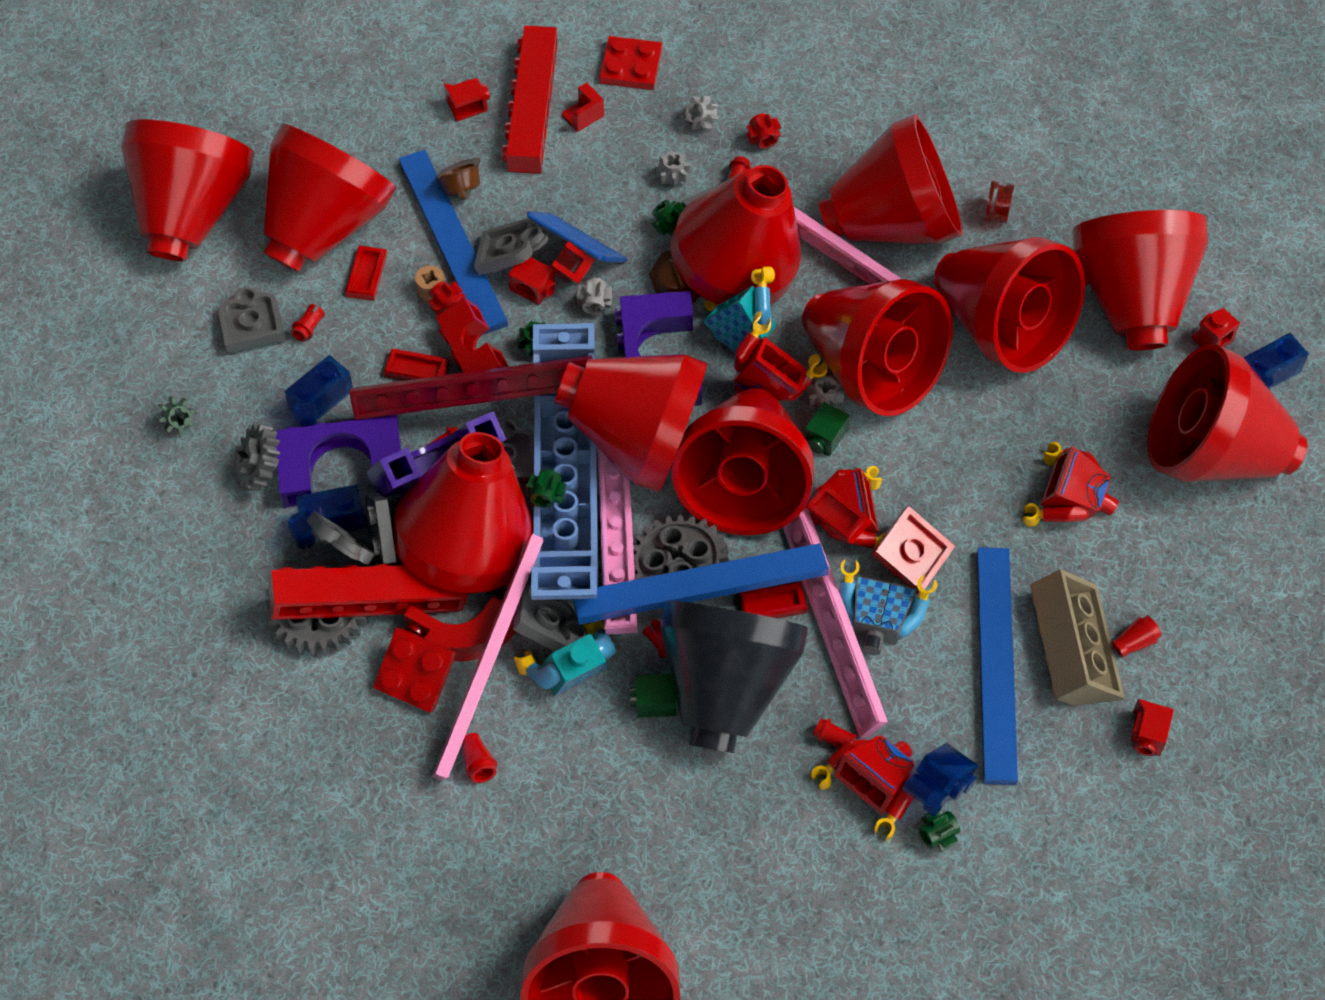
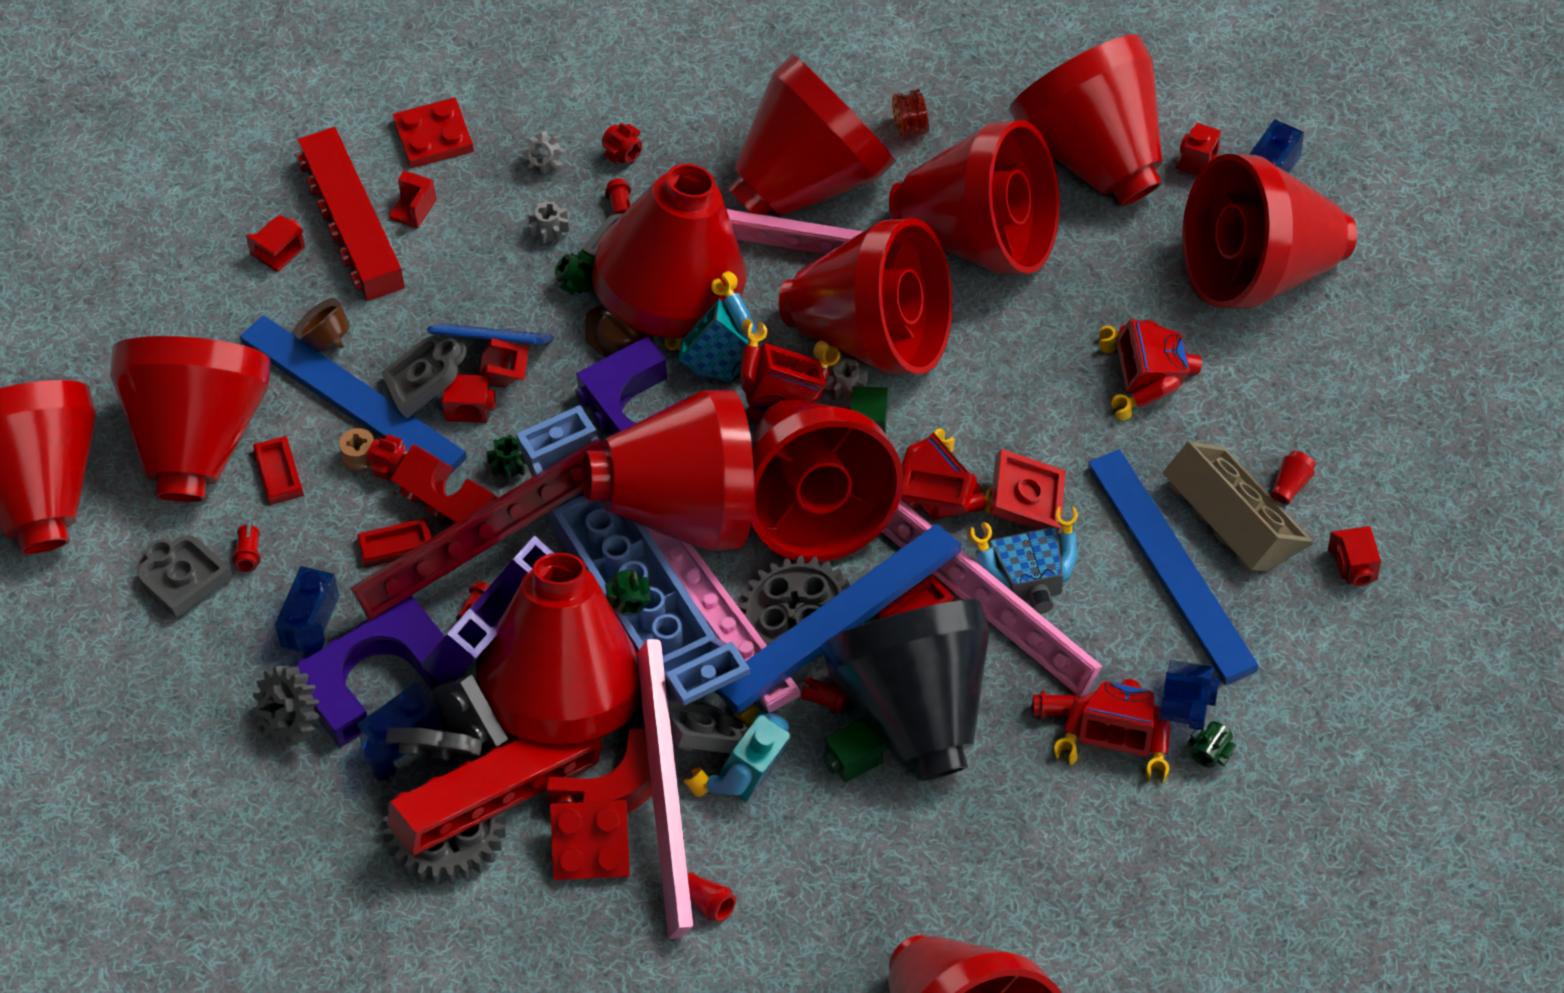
camera: 25 degrees left, 5 degrees down
dark green gear [156,396,196,434] -> none
light grey gear [576,278,613,315] -> none

